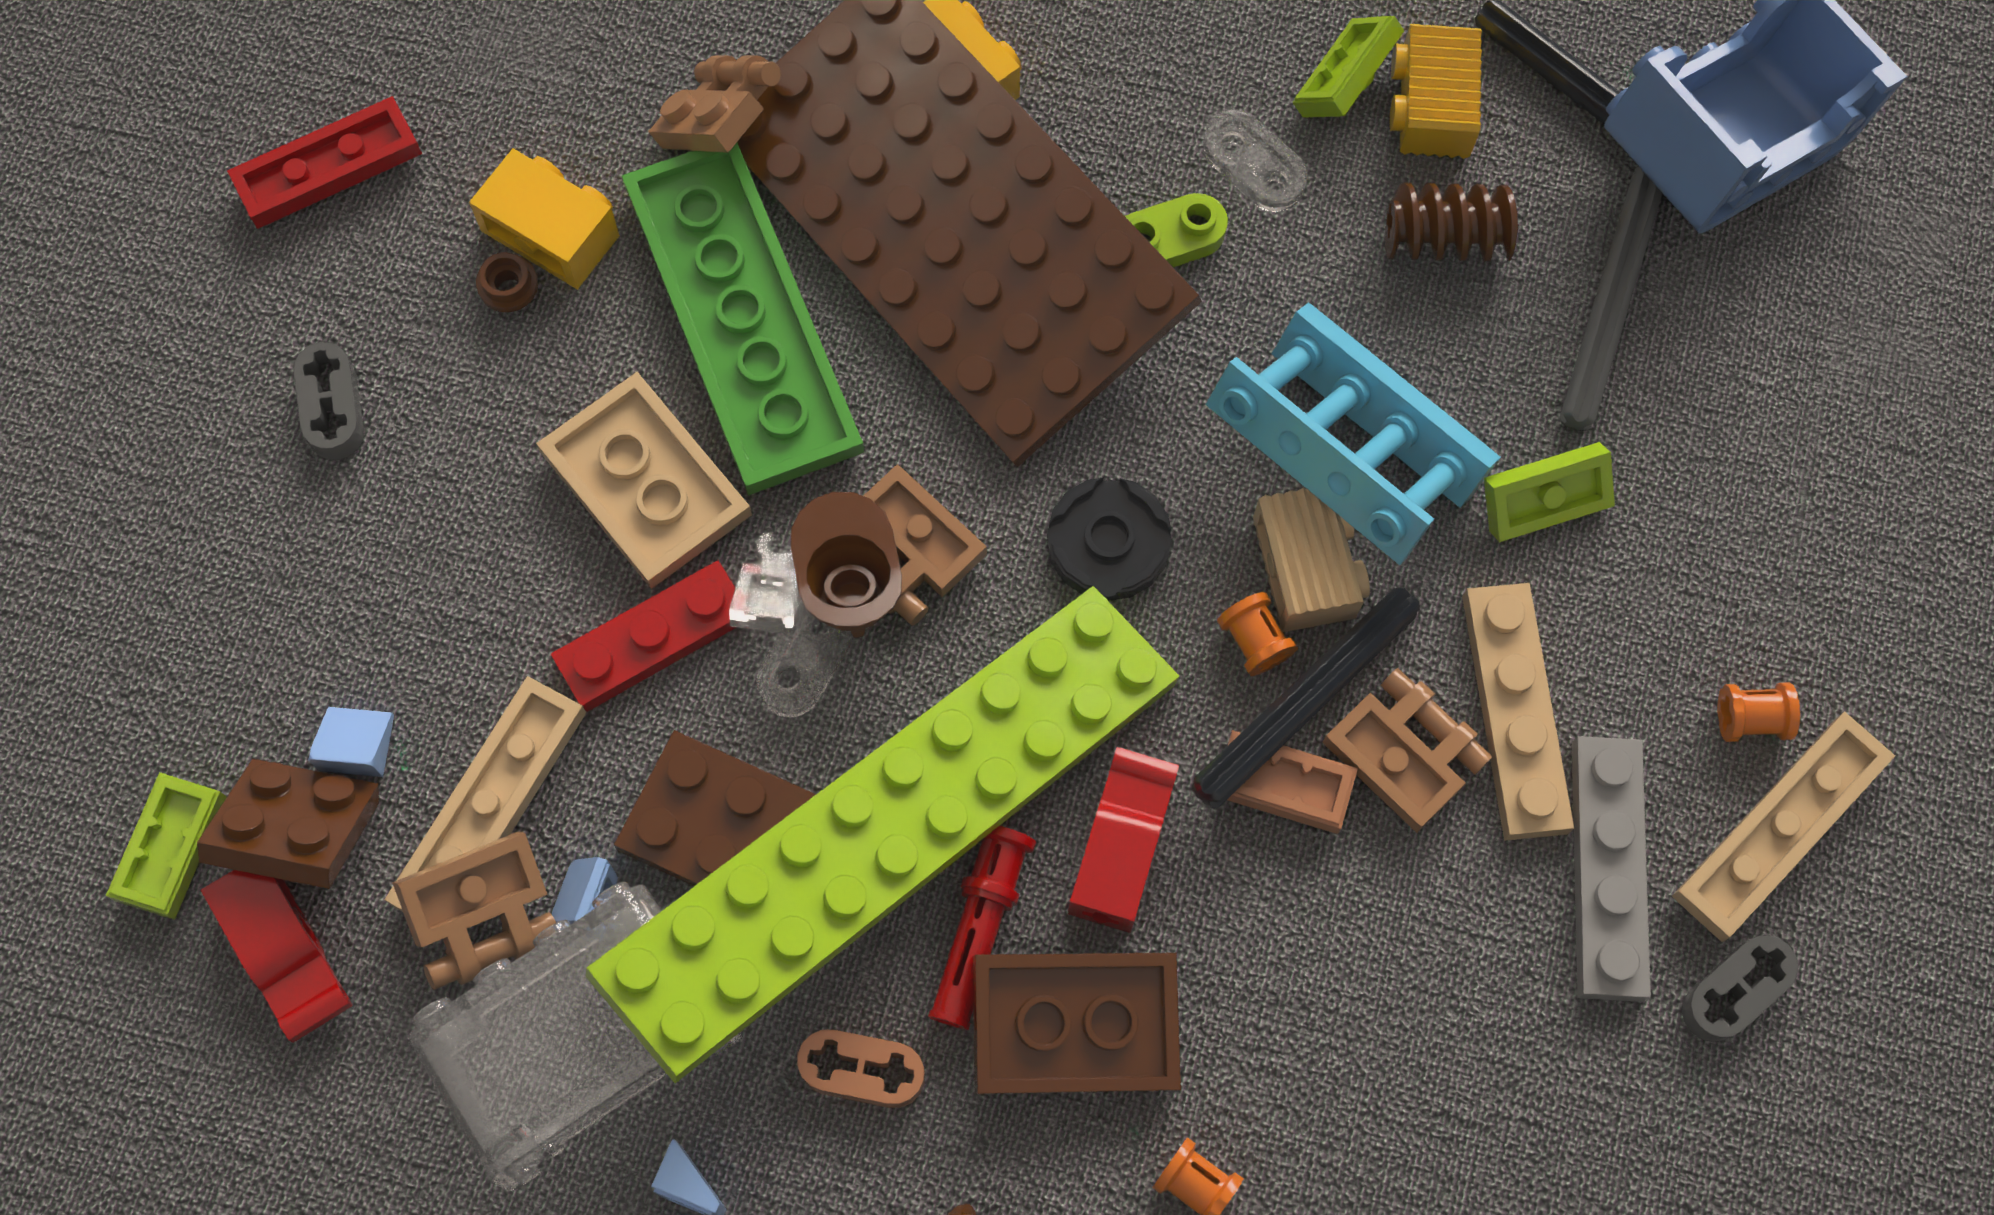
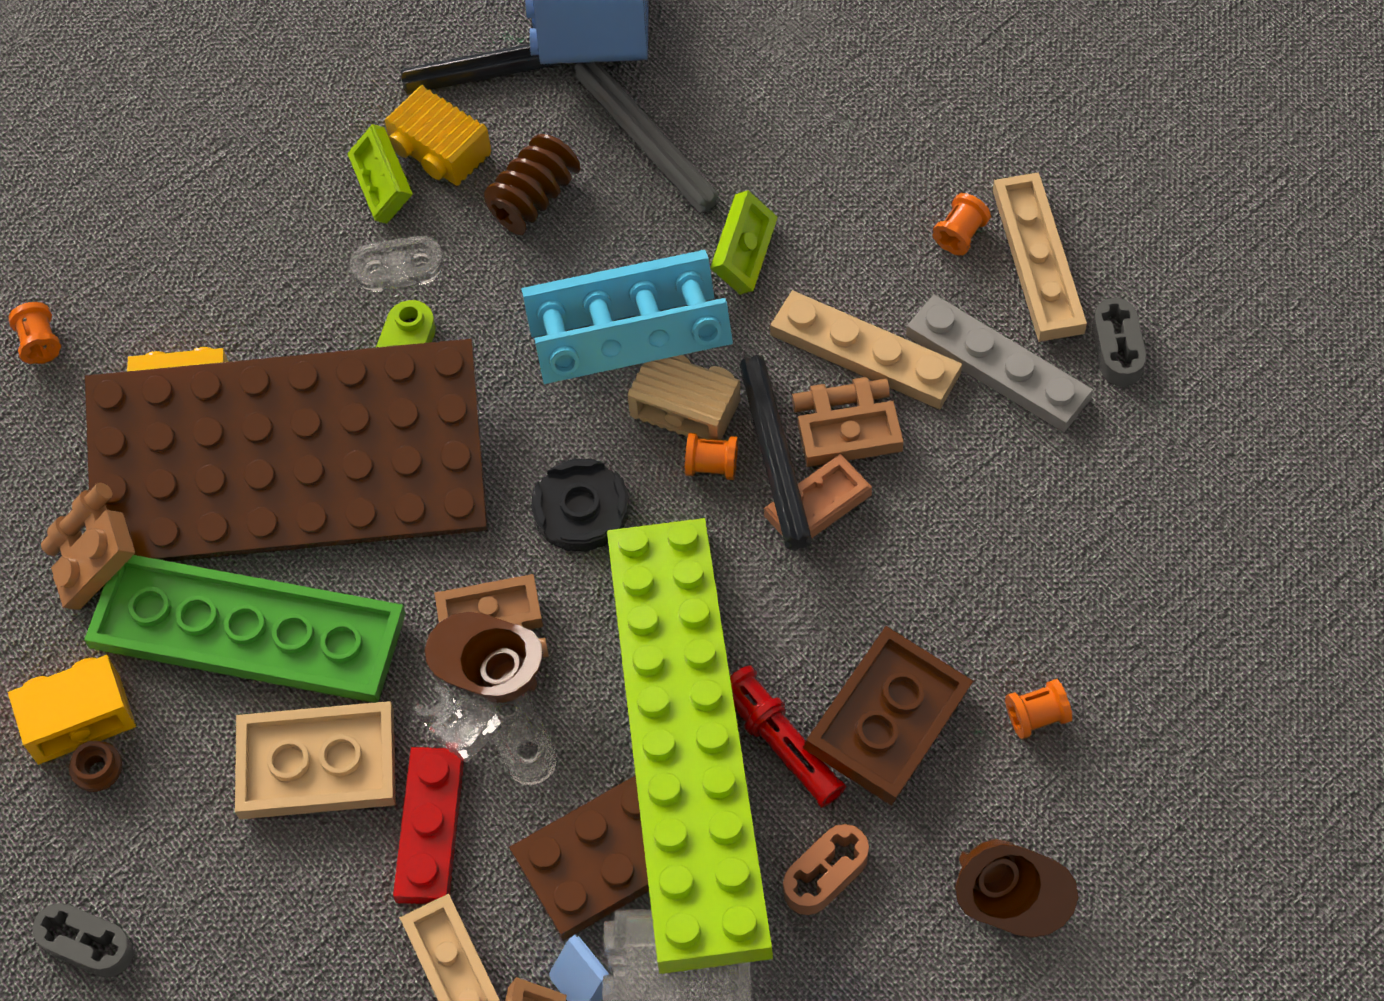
camera: 50 degrees left, 10 degrees down
red piece [1068,747,1179,933] -> none

